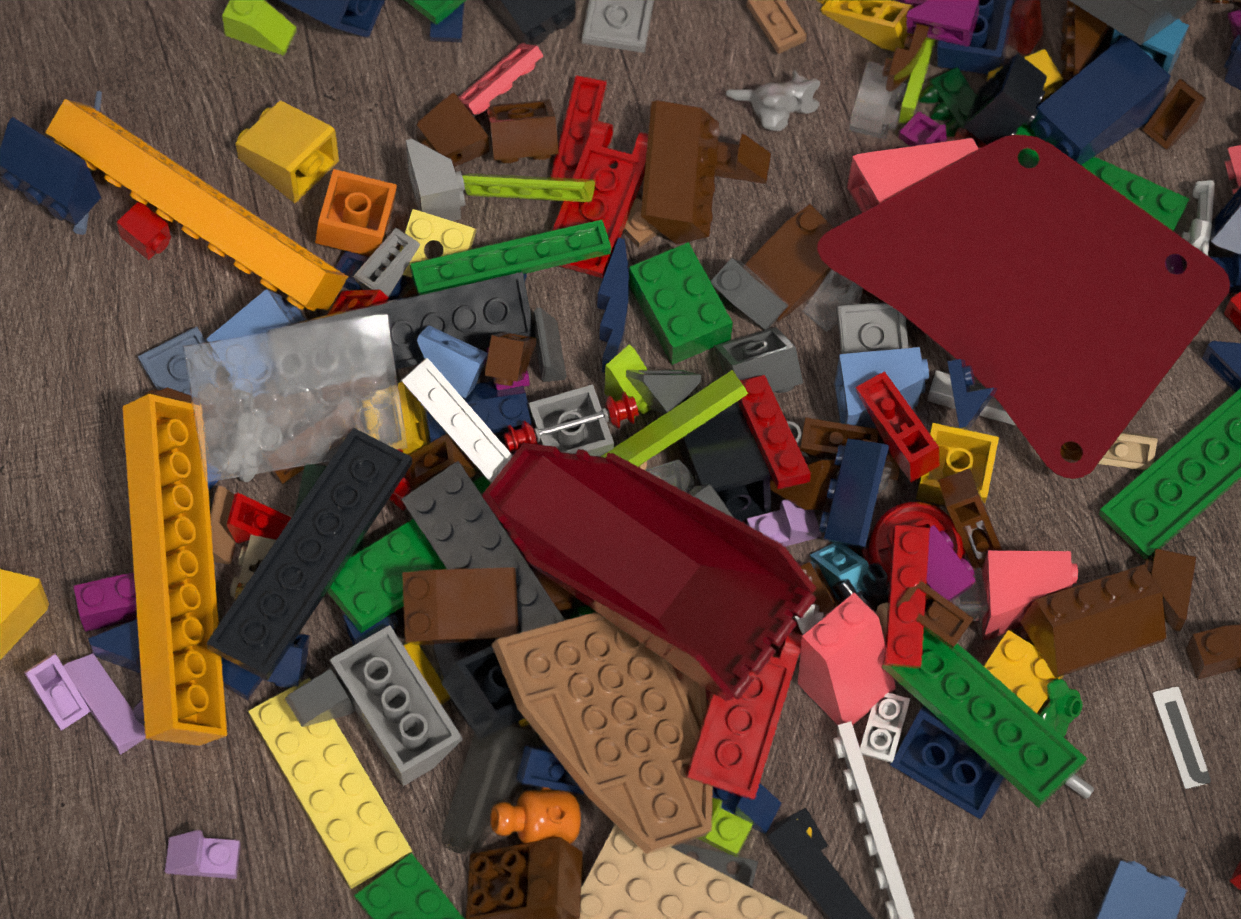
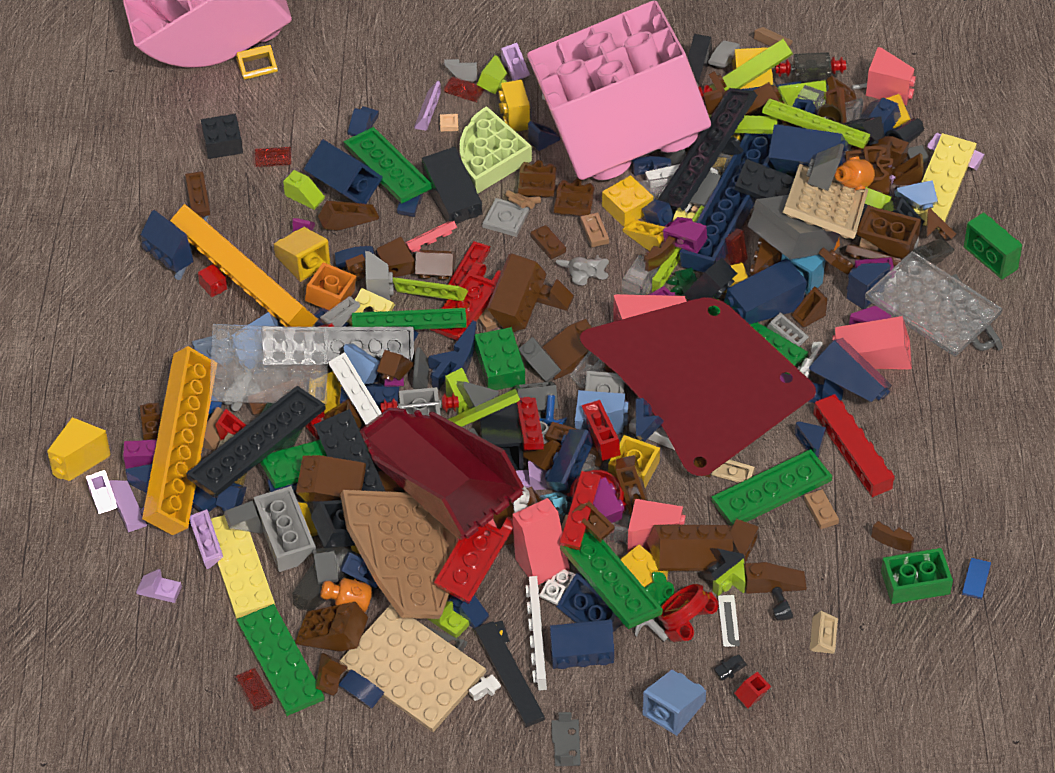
camera: 15 degrees right, 15 degrees down
none -> reddish brown slope [140,402,161,440]
none -> reddish brown plate [185,171,211,217]
none -> lavender slope [190,510,223,569]
none -> magenta slope [293,218,315,232]
none -> dark grey slope [313,547,338,585]
none -> reddish brown slope [318,201,379,230]
none -> dark blue slope [335,246,375,269]
none -> reddish brown plate [345,254,366,281]
none -> dark blue slope [428,351,457,390]
none -> reddish brown plate [531,225,566,260]
none -> blue plant [539,395,567,426]
none -> dark blue slope [550,620,614,669]
none -> red piece [658,584,719,642]
none -> black slope [703,548,745,581]
none -> lime slope [712,559,745,596]
none -> black piece [714,655,747,681]
none -> light grey slope [767,313,809,347]
none -> reddish brown plate [819,247,855,275]

